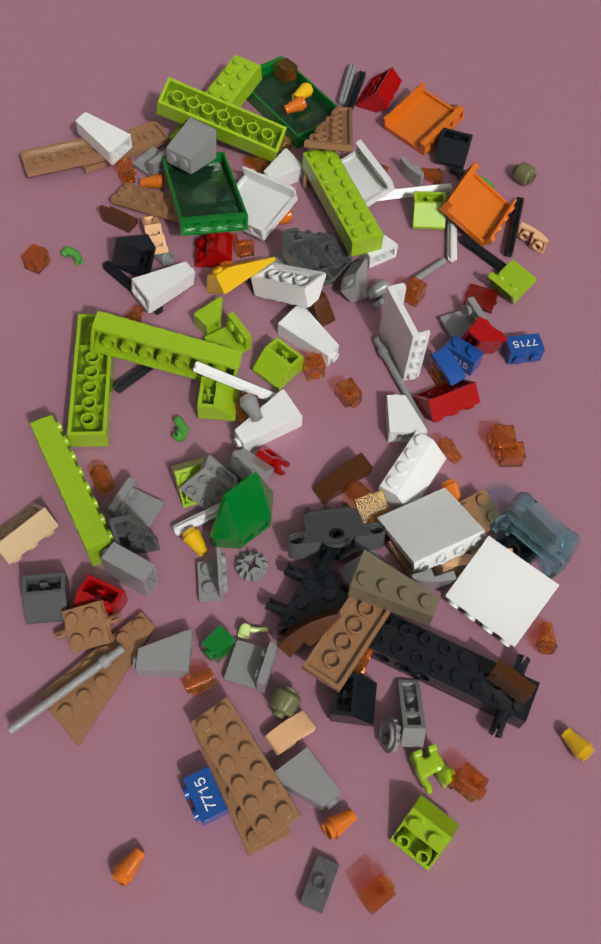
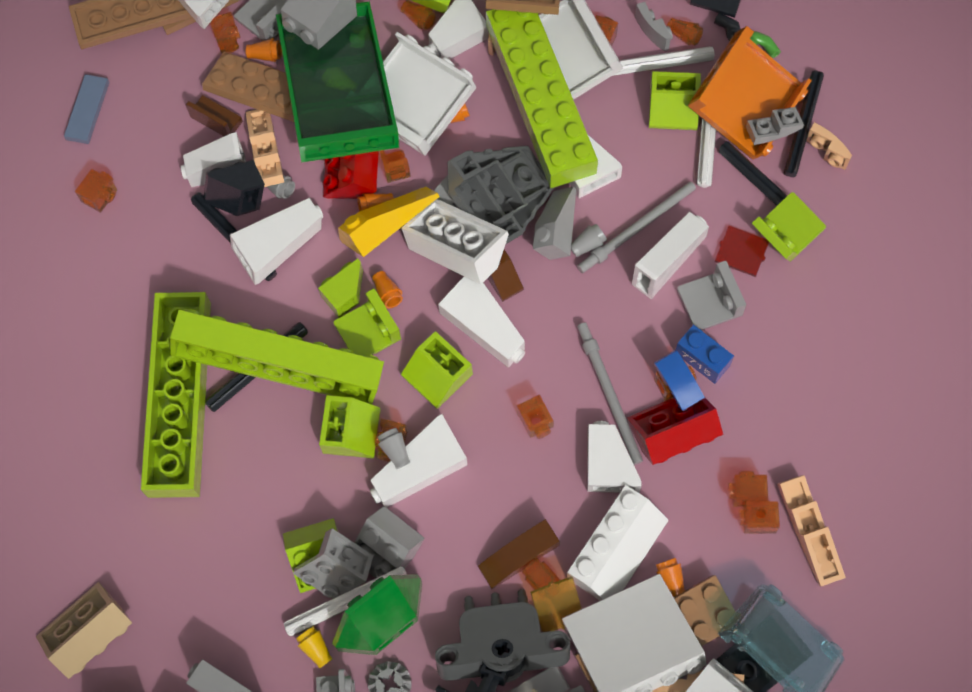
camera: 10 degrees right, 10 degrees up
lime brick [30,415,114,567] -> none
bright green arm [61,246,84,265] -> none
clear orange brick [90,464,115,494] -> none
light grey bracket [108,477,164,530] -> none
dark grey wedge [109,514,160,555] -> none
clear orange cone [124,305,144,323] -> none
bright green arm [173,416,189,442] -> none
white axle [193,361,277,401] -> none
red plate [256,447,290,476] -> none
clear orange brick [303,353,326,381] -> none
white panel [379,282,430,381] -> none
clear orange brick [404,276,427,307] -> none
clear orange cone [437,436,463,464] -> none
red slope [461,316,508,354] -> none
blue brick [501,333,545,364] -> none
olive head [512,162,537,186] -> none
none -> sand blue tile [64,74,110,144]
none -> white slope [181,132,246,187]
none -> orange cone [372,271,403,309]
none -> white slope [632,212,709,299]
none -> light grey slope [746,107,804,145]
none -> light nougat slope [777,475,846,586]

